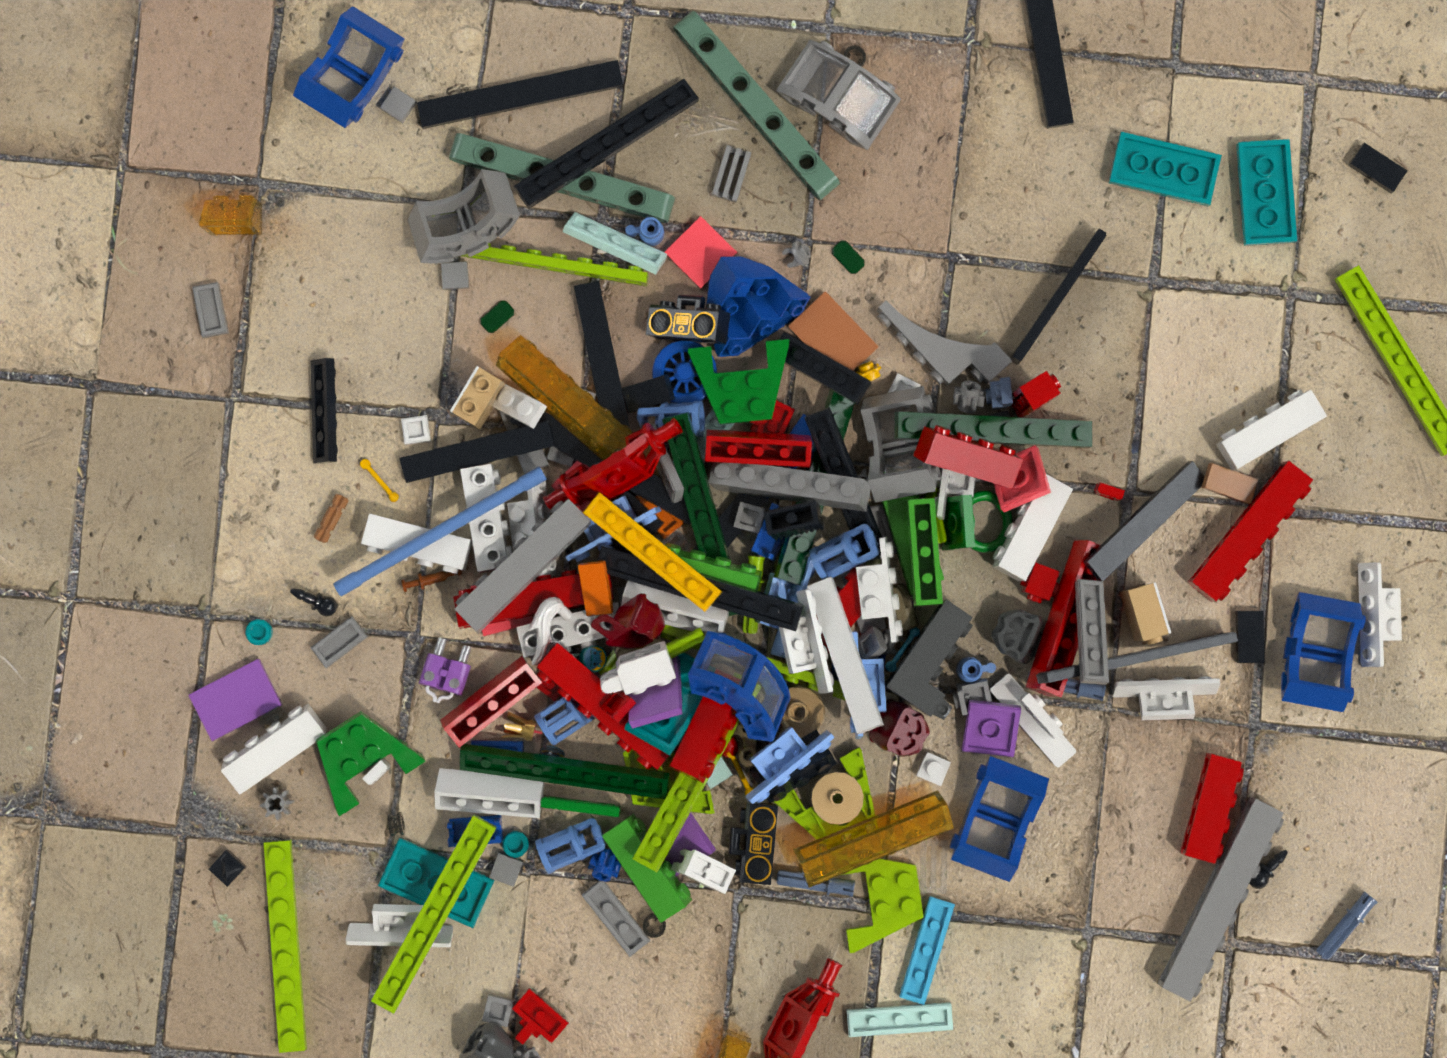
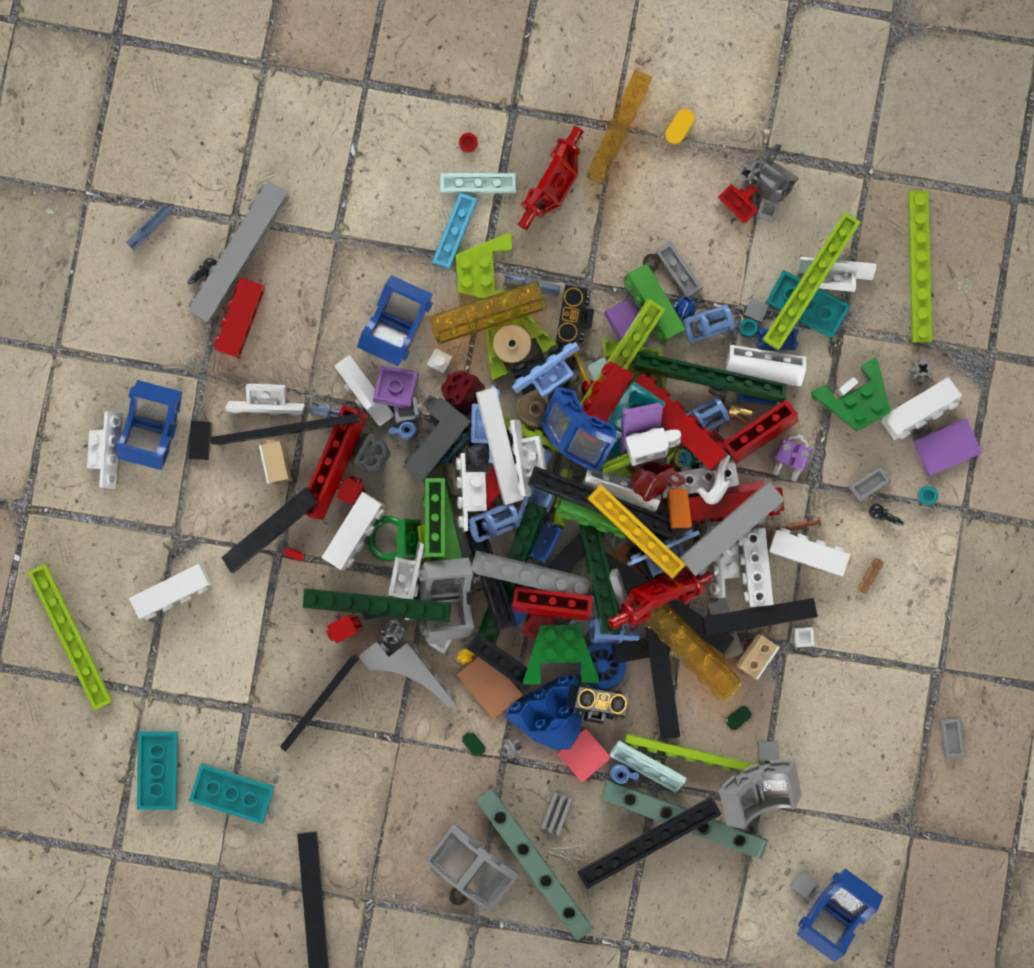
camera: 175 degrees left, 0 degrees up
clear yellow slope [199,195,262,235] -> none
black tile [208,849,247,887] -> none
black plate [311,358,338,464] -> none
medium blue piece [333,466,547,597] -> none
yellow hinge [360,459,399,502] -> none
black tile [417,60,624,129] -> none
white plate [492,384,547,429] -> none
green tile [541,795,621,817] -> none
red tile [601,690,636,722] -> none
white hinge [671,849,736,894] -> none
light grey tile [733,502,765,534] -> none
black brick [764,500,824,541] -> none
brick [913,425,1024,488] -> none
sand blue slope [985,377,1013,410] -> none
coral tile [993,445,1051,512] -> none
light grey tile [1075,579,1109,685] -> none
red brick [1187,460,1313,602] -> none
medium nougat tile [1201,463,1258,504] -> none
black tile [1348,142,1407,194] -> none

